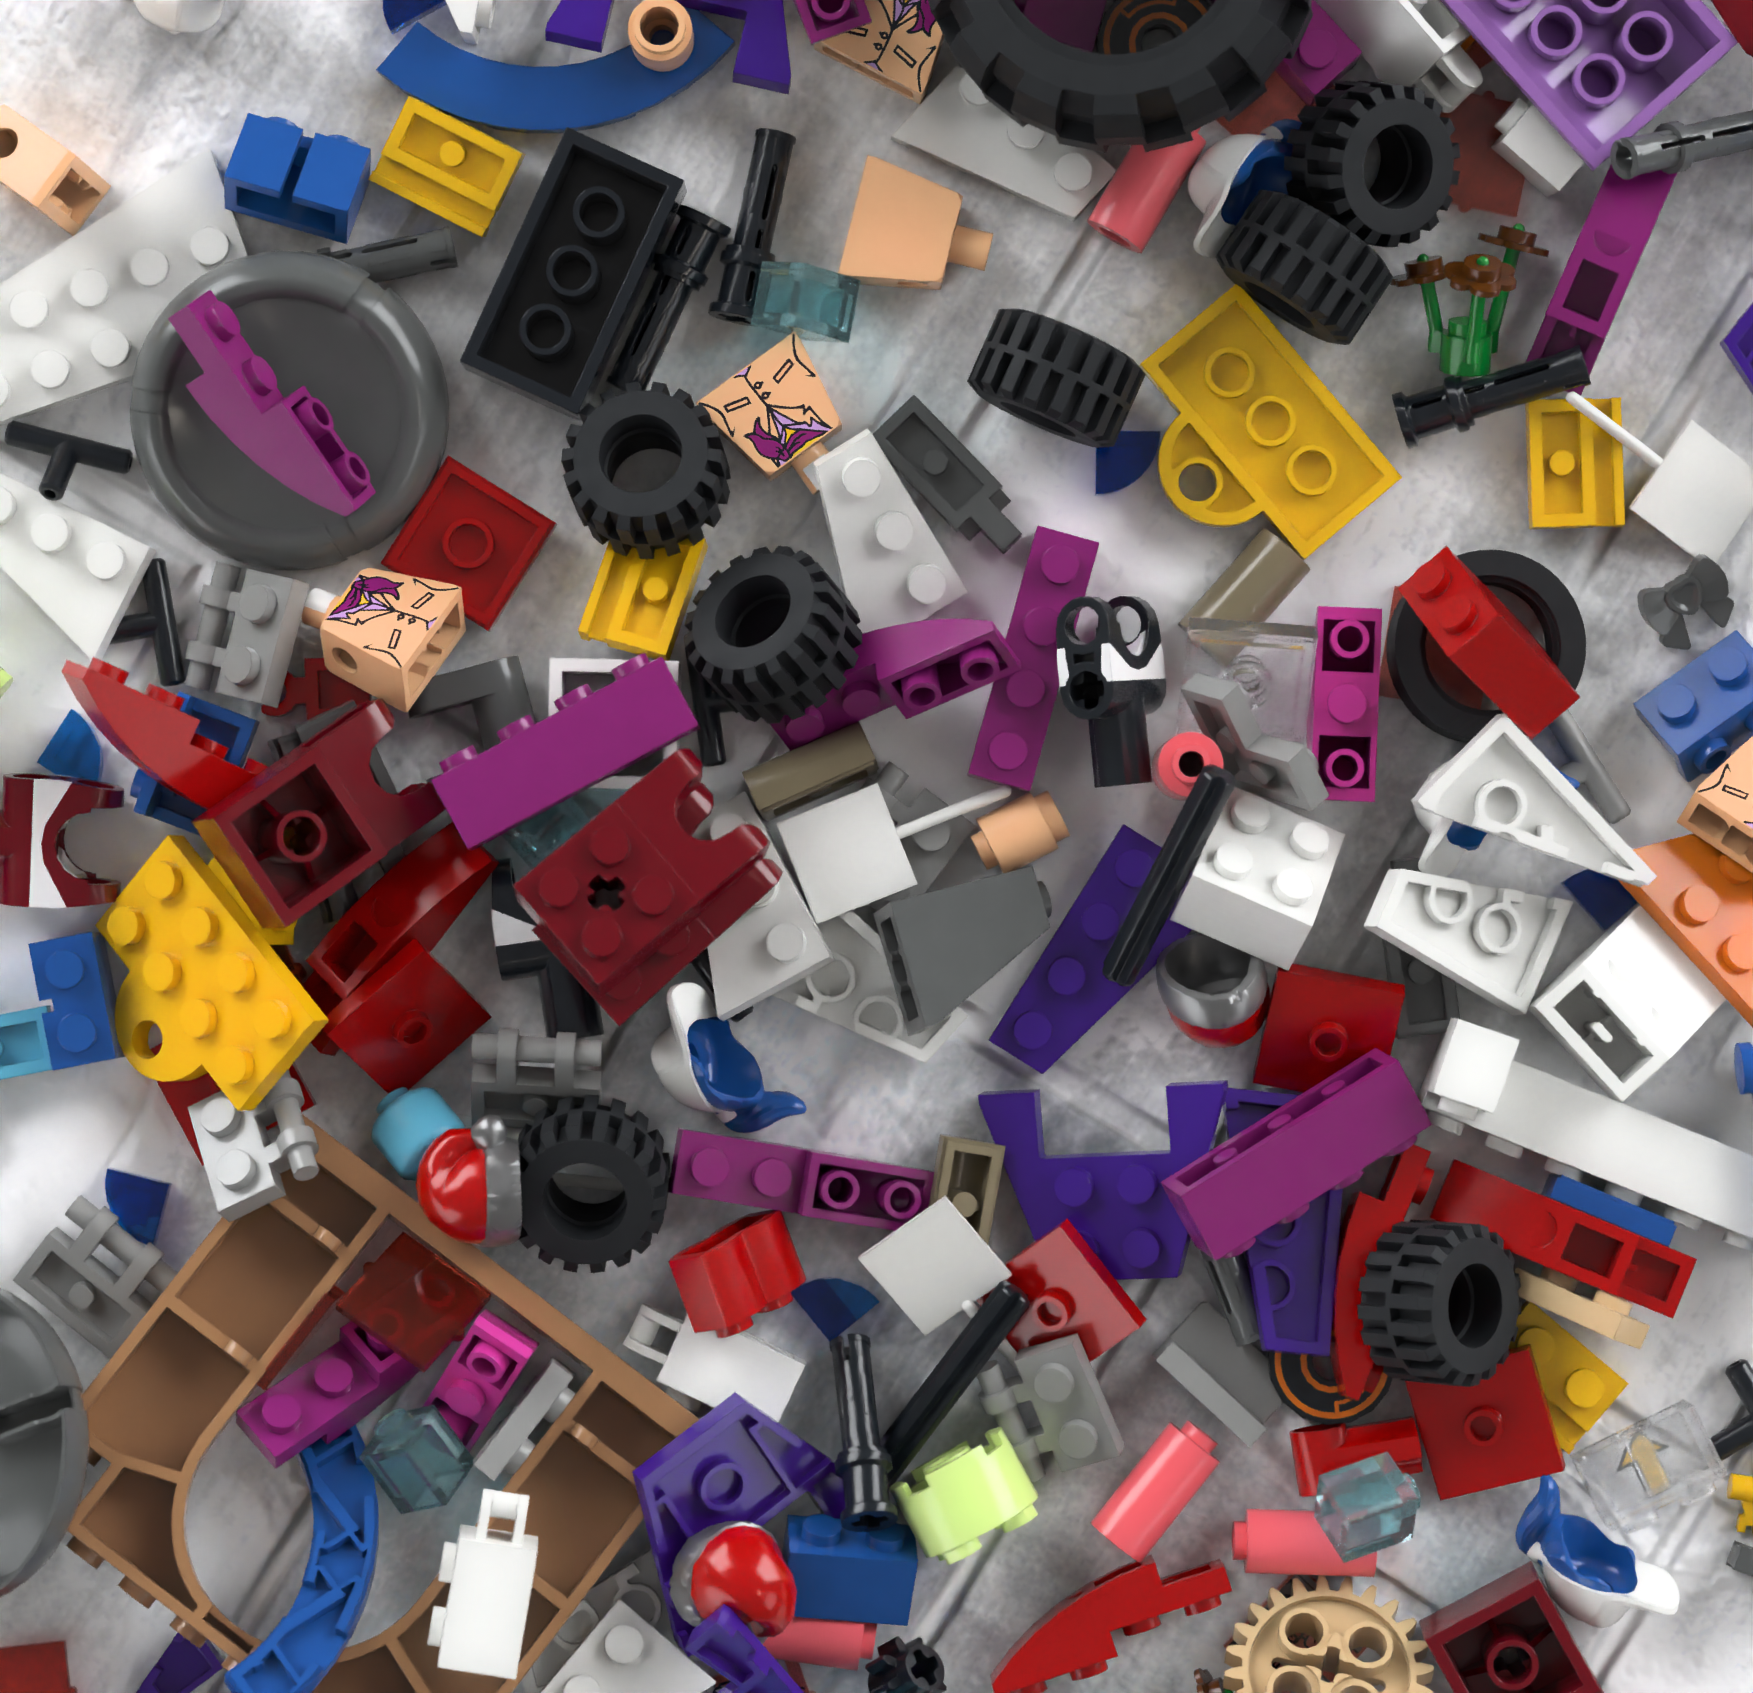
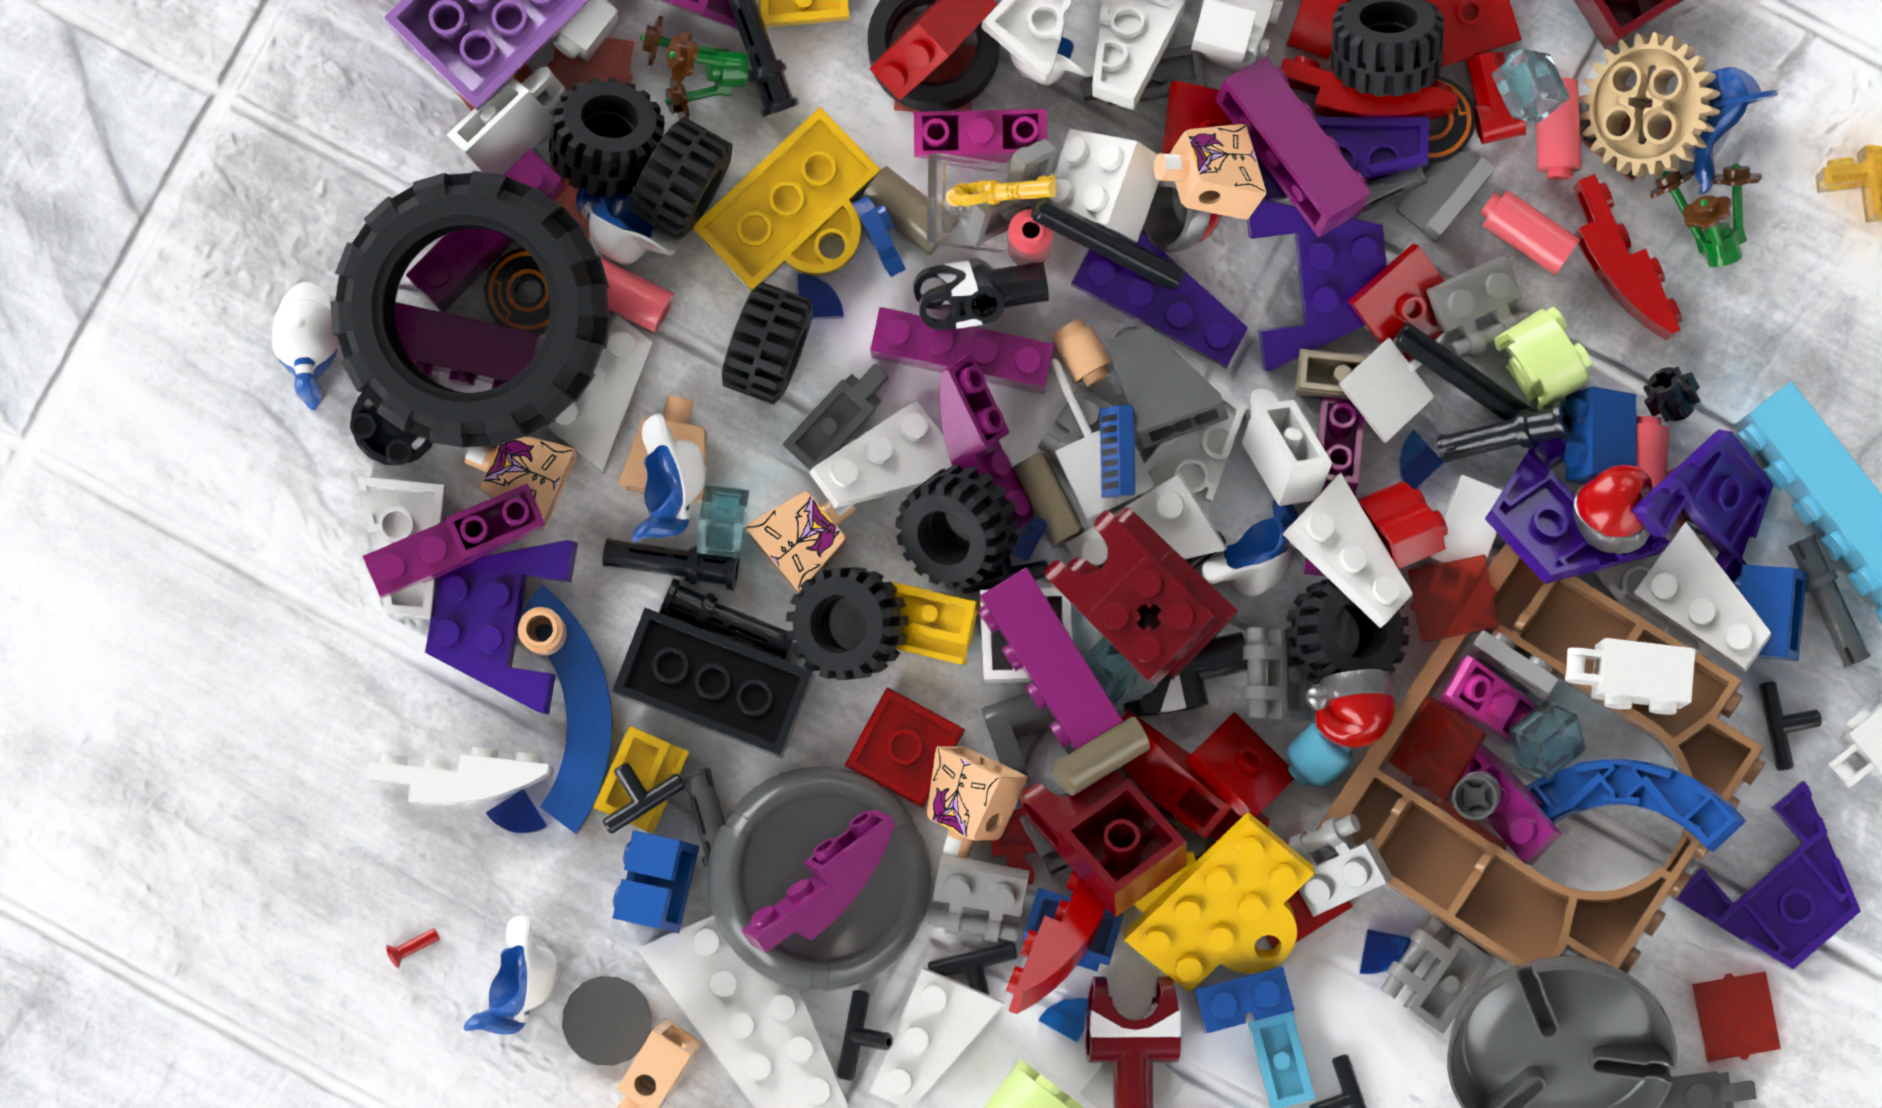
camera: 90 degrees left, 5 degrees down
none -> dark grey tile [562,976,652,1066]
none -> black piece [602,762,686,834]
none -> hair [632,413,706,543]
none -> blue plate [852,196,906,277]
none -> yellow piece [946,175,1057,207]
none -> clear blue tile [1012,515,1048,561]
none -> dark tan brick [1051,717,1150,796]
none -> blue tile [1099,405,1136,498]
none -> light nougat torso [1154,124,1266,219]
none -> white brick [1242,388,1332,506]
none -> white wing [1283,473,1413,628]
none -> clear red piece [1408,554,1499,643]
none -> dark grey wheel [1452,770,1502,820]

